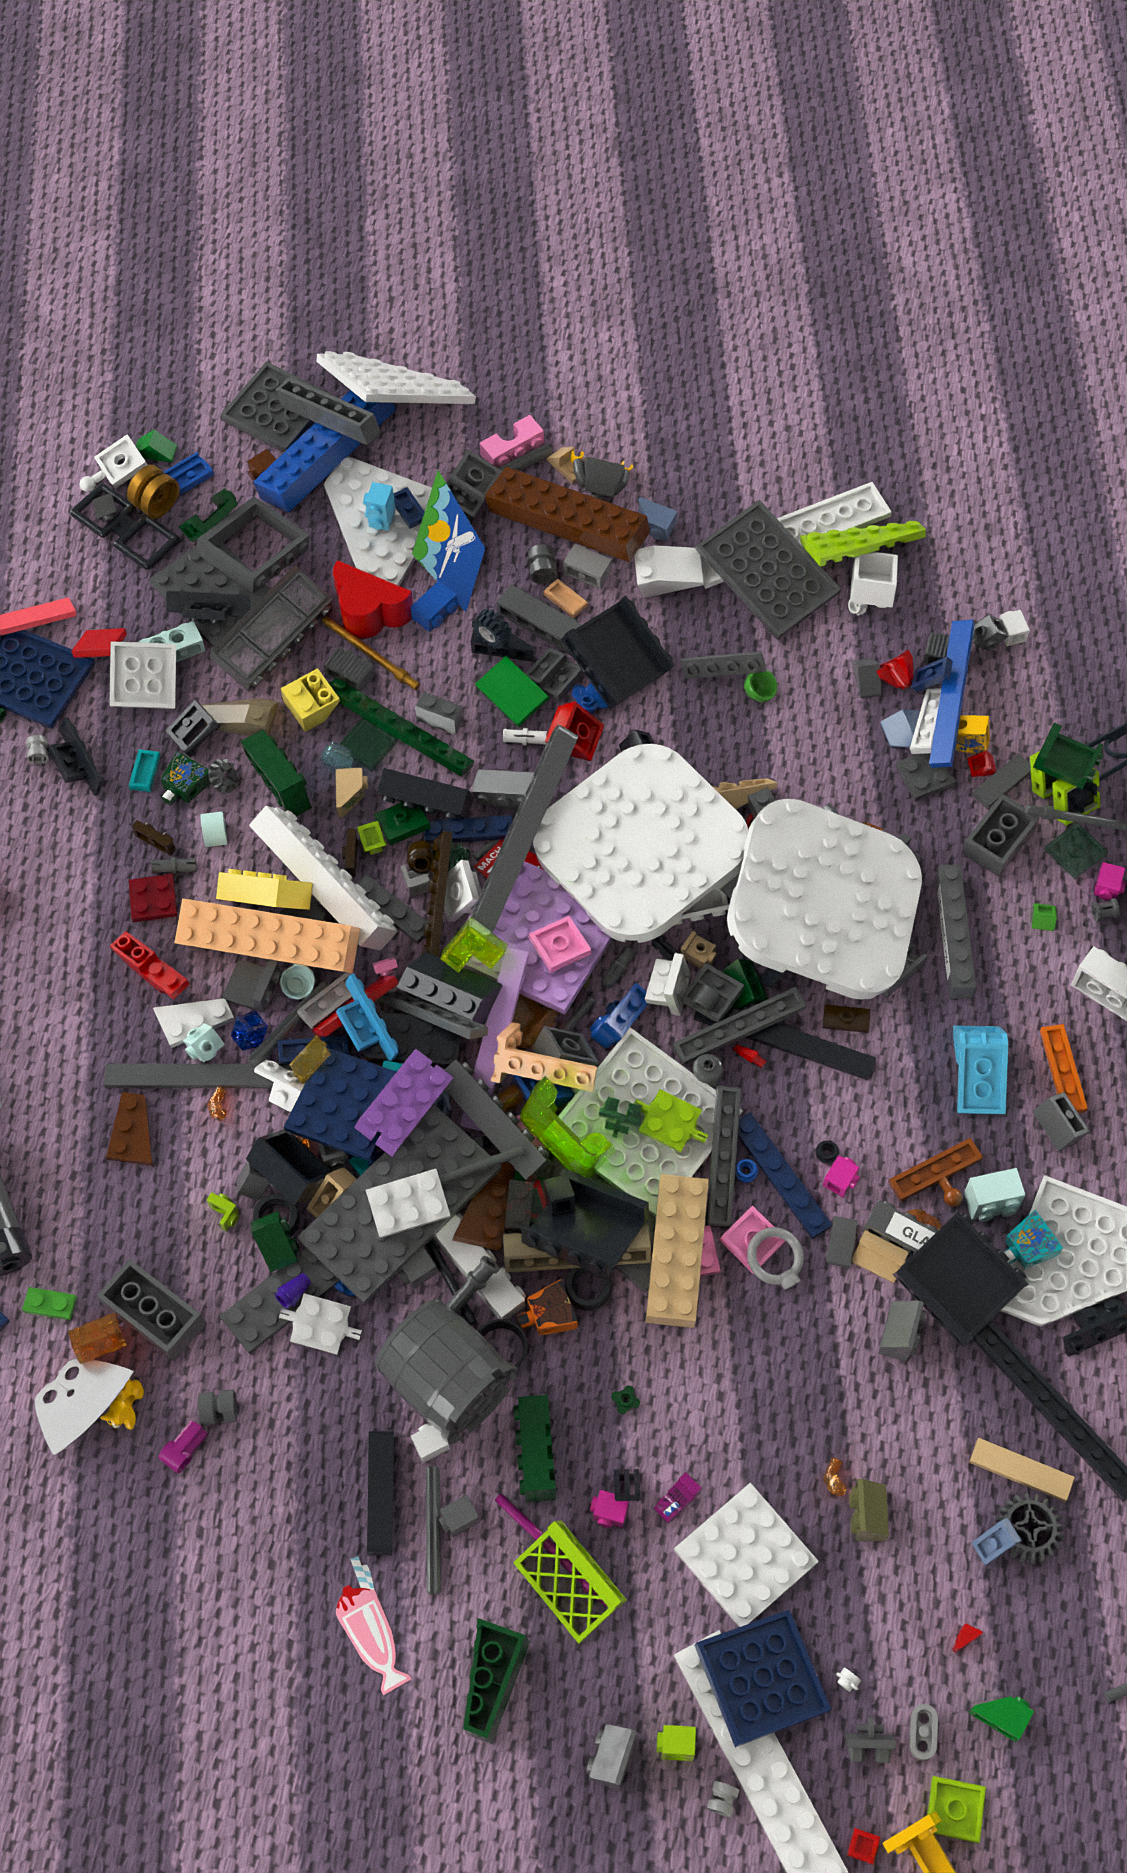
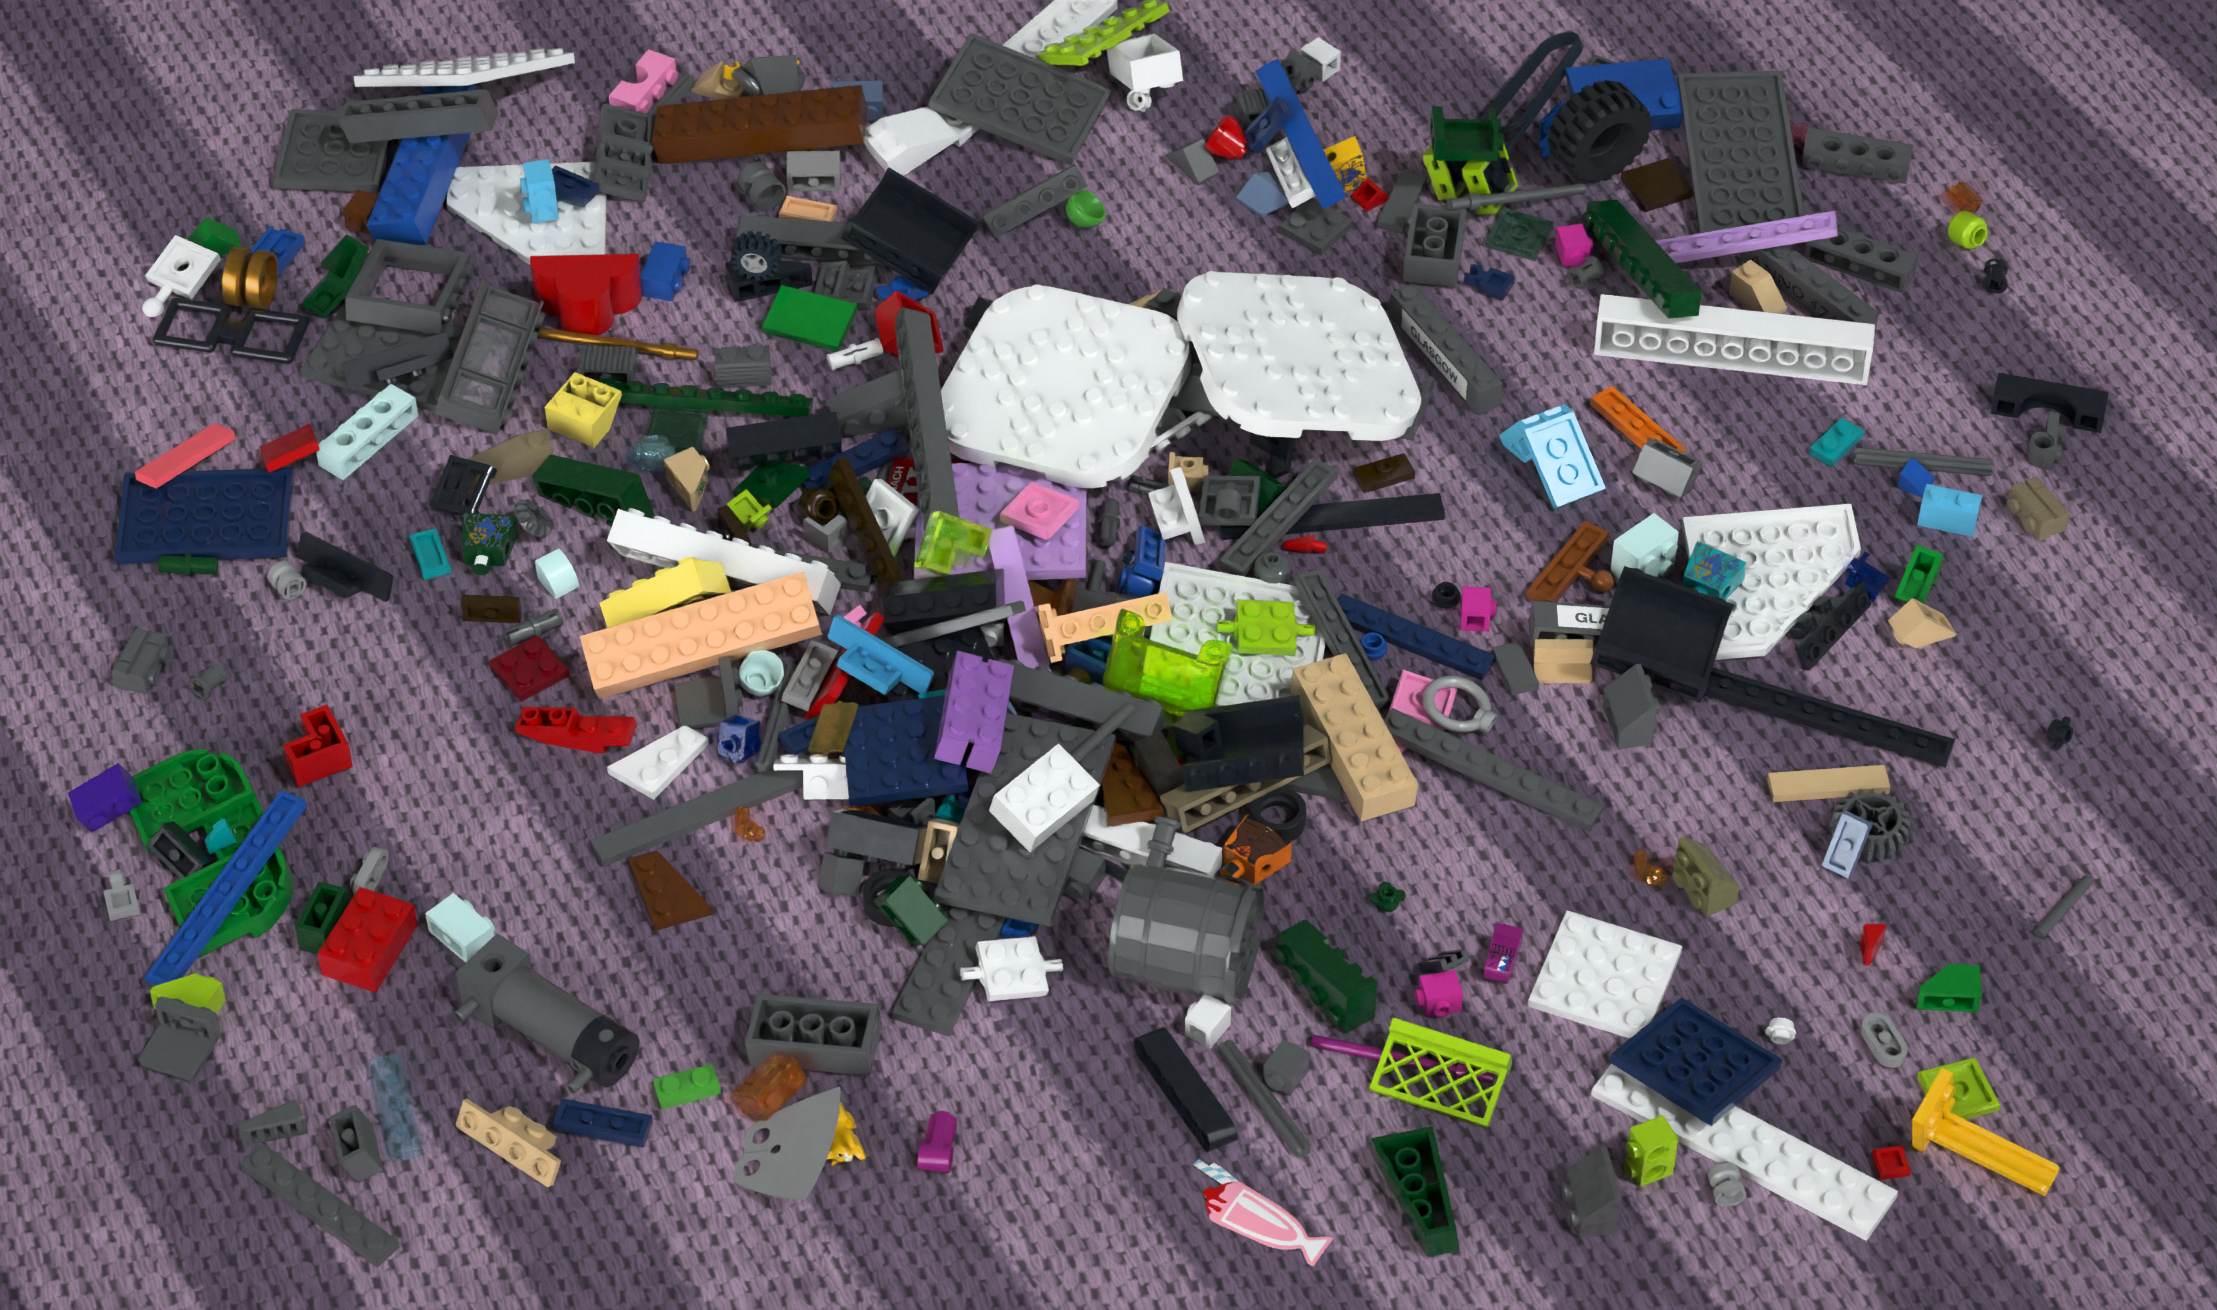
camera: 30 degrees left, 15 degrees down
dark grey bracket [92,493,119,522] -> none
white plate [110,642,176,709] -> none
light aqua brick [183,1023,225,1062] -> none
dark grey wheel [198,1389,238,1426] -> none
lime bracket [207,1192,239,1232] -> none
dark purple cone [275,1273,311,1309] -> none
sticker [412,470,485,612] -> none
clear green hips [598,1096,642,1139] -> none
dark grey hips [845,1717,896,1763] -> none
bright green slope [1031,903,1057,931] -> none
none -> dark grey plate [1384,708,1604,832]
none -> dark blue plate [1464,264,1515,300]

